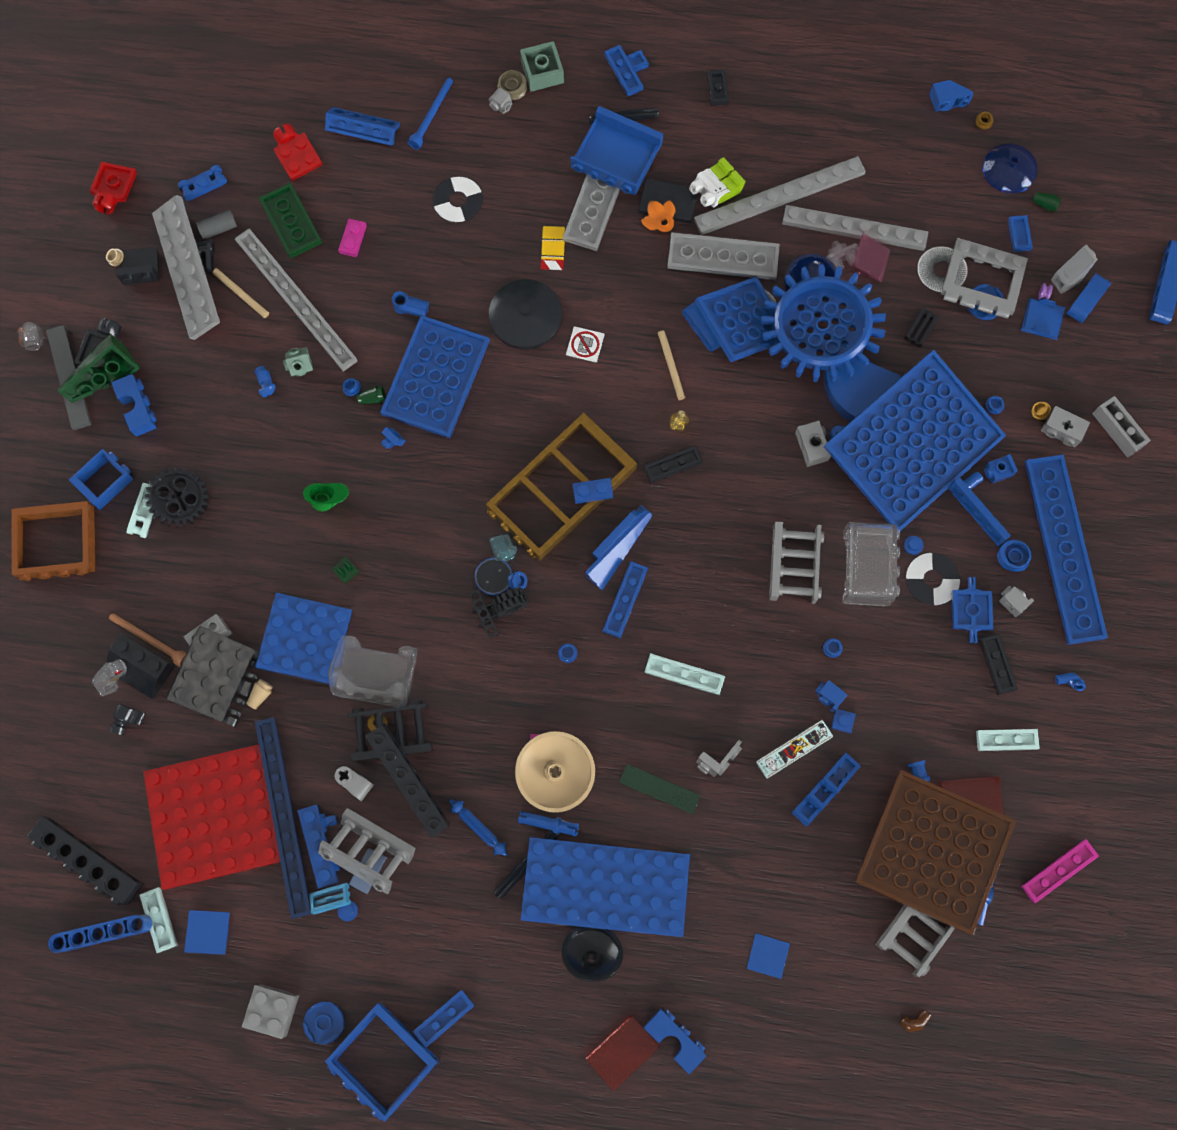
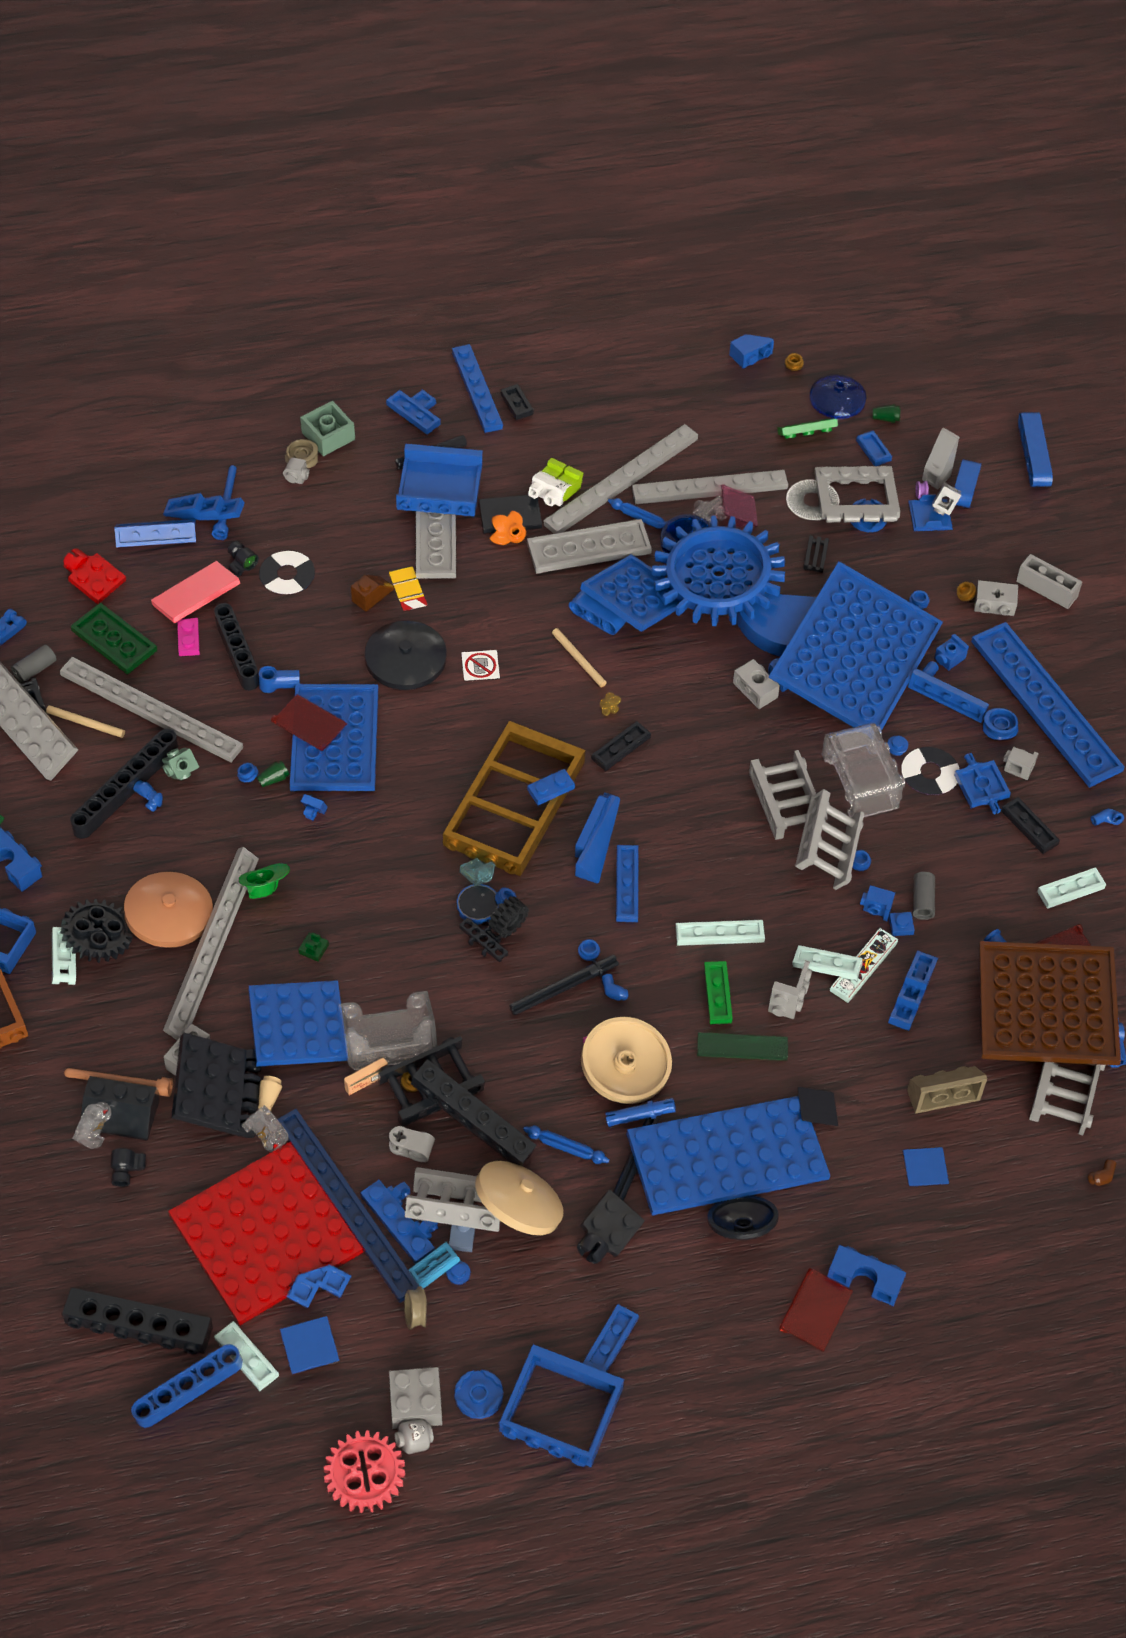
camera: 25 degrees left, 20 degrees down
none -> black beam [70,729,178,839]
none -> nougat dish [124,872,213,947]
none -> coral tile [151,561,240,623]
none -> blue slope [163,493,245,520]
none -> light grey plate [163,847,259,1040]
none -> black beam [214,603,259,691]
none -> black piece [228,541,259,577]
none -> clear leg [241,1105,288,1152]
none -> clear red piece [271,694,347,751]
none -> blue tile [286,1265,351,1308]
none -> coral gear [324,1430,405,1513]
none -> light nougat tile [344,1058,388,1095]
none -> reddish brown slope [351,575,394,612]
none -> light grey head [395,1419,433,1454]
none -> dark tan piece [404,1286,427,1330]
none -> blue plate [452,344,503,433]
none -> tan dish [475,1161,563,1235]
none -> black axle [509,955,619,1015]
none -> black plate [577,1190,645,1264]
none -> blue arm [602,974,629,1001]
none -> blue wheel [608,498,676,533]
none -> green plate [704,961,733,1024]
none -> plate [777,418,838,439]
none -> light aqua tile [792,945,863,980]
none -> light grey fence [795,789,864,890]
none -> black sticker [798,1087,838,1126]
none -> dark tan slope [907,1066,987,1114]
none -> dark grey pin [913,872,935,920]
none -> brick [932,482,961,516]

